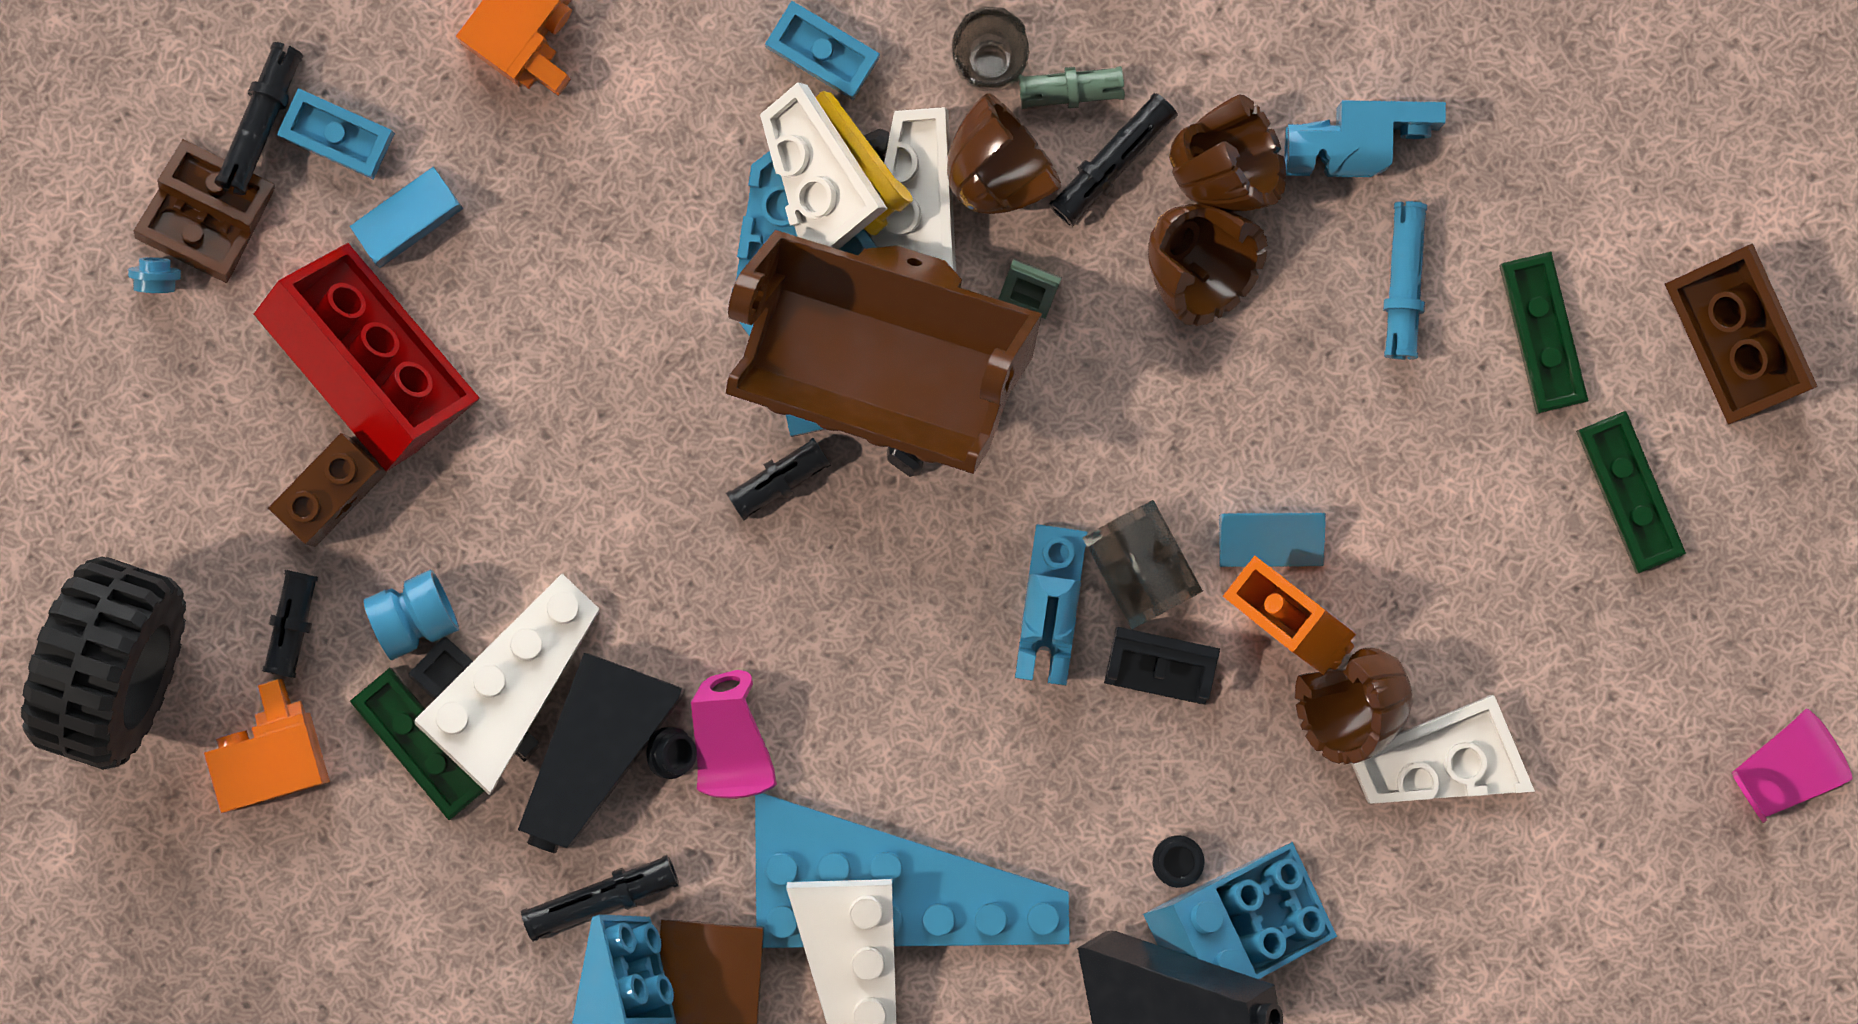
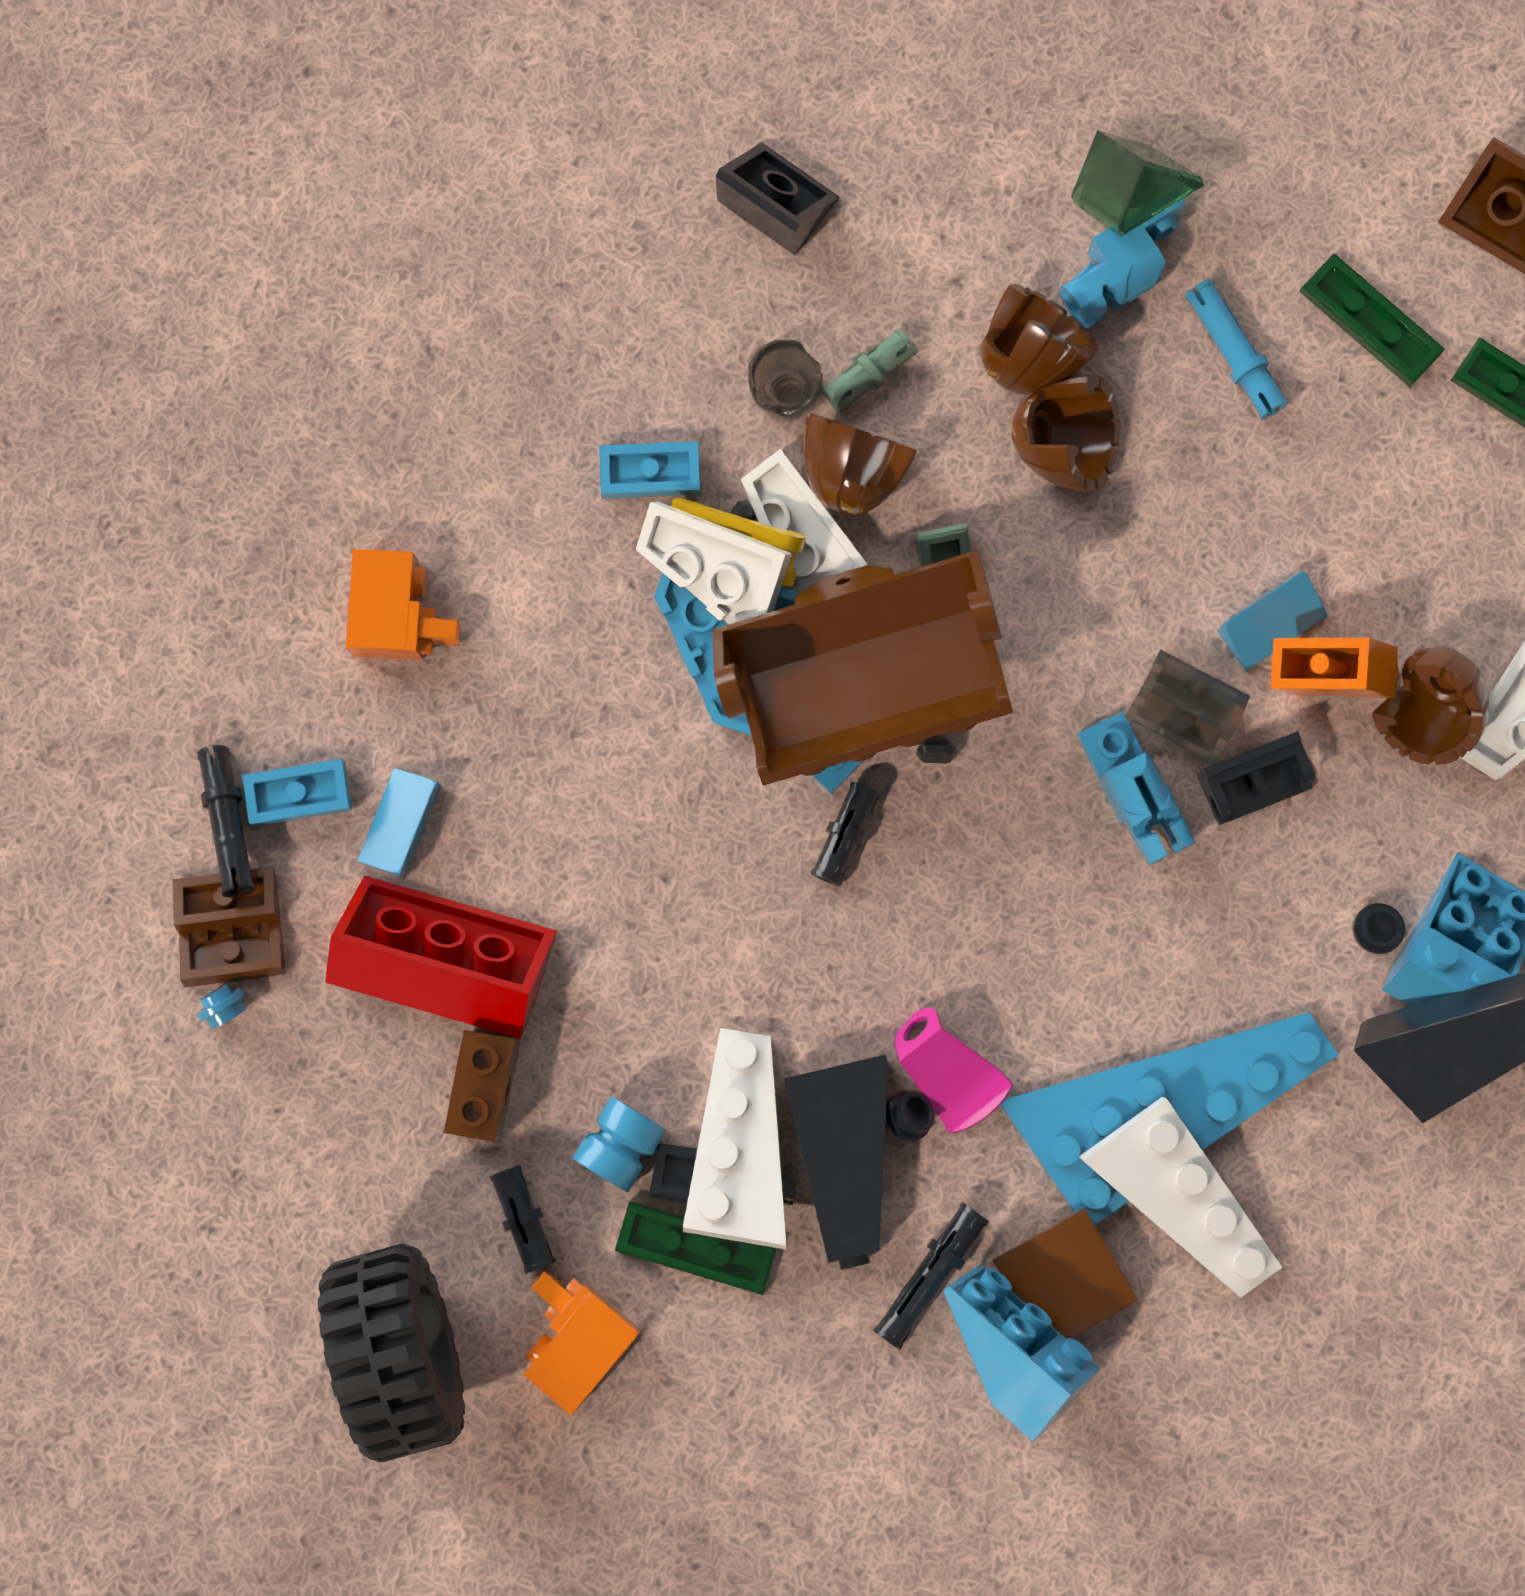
camera: 30 degrees left, 5 degrees down
black pin [1049,93,1178,227] -> none
none -> clear green slope [1071,130,1204,237]

